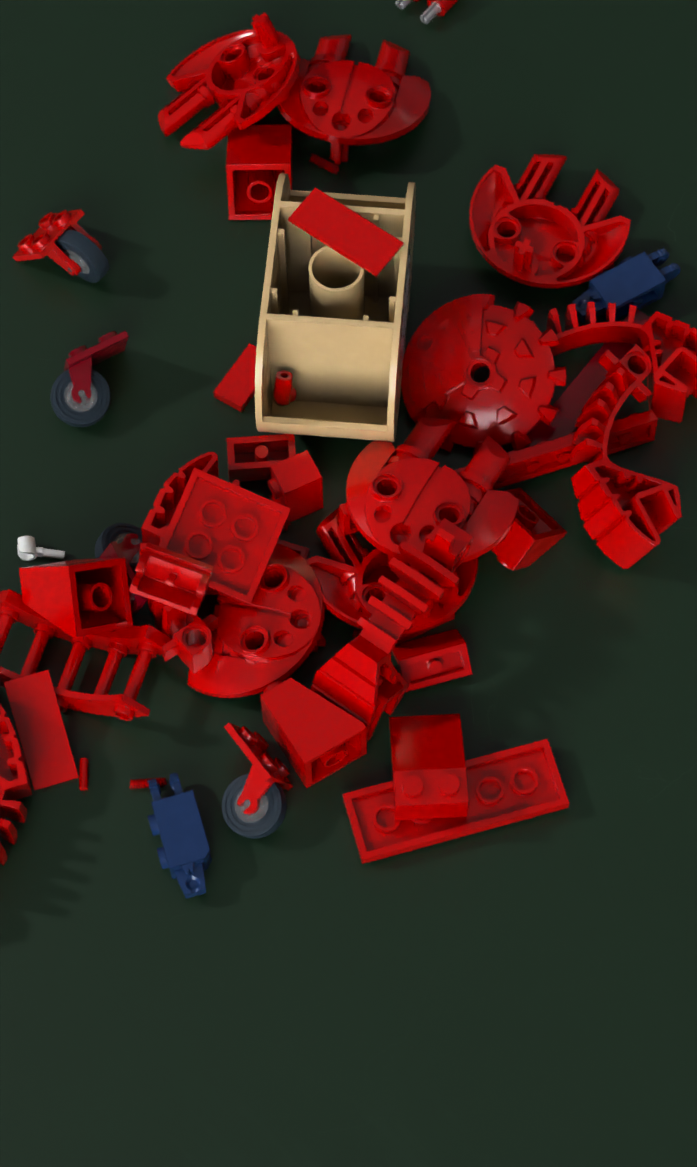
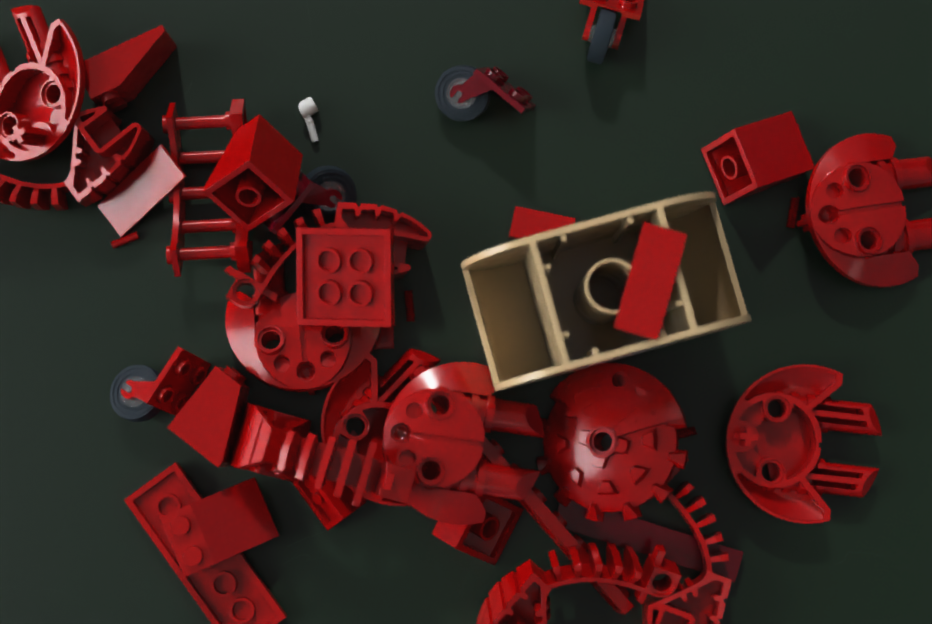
camera: 65 degrees right, 20 degrees up
red hinge [129,542,214,616] -> none
red leg [130,777,167,789] -> none
dark blue hinge [147,772,212,899] -> none
red piece [158,13,300,149] -> none
red brick [226,434,296,482] -> none
red brick [267,450,324,522] -> none
red arm [272,370,297,406] -> none
dark blue hinge [572,248,681,322] -> none

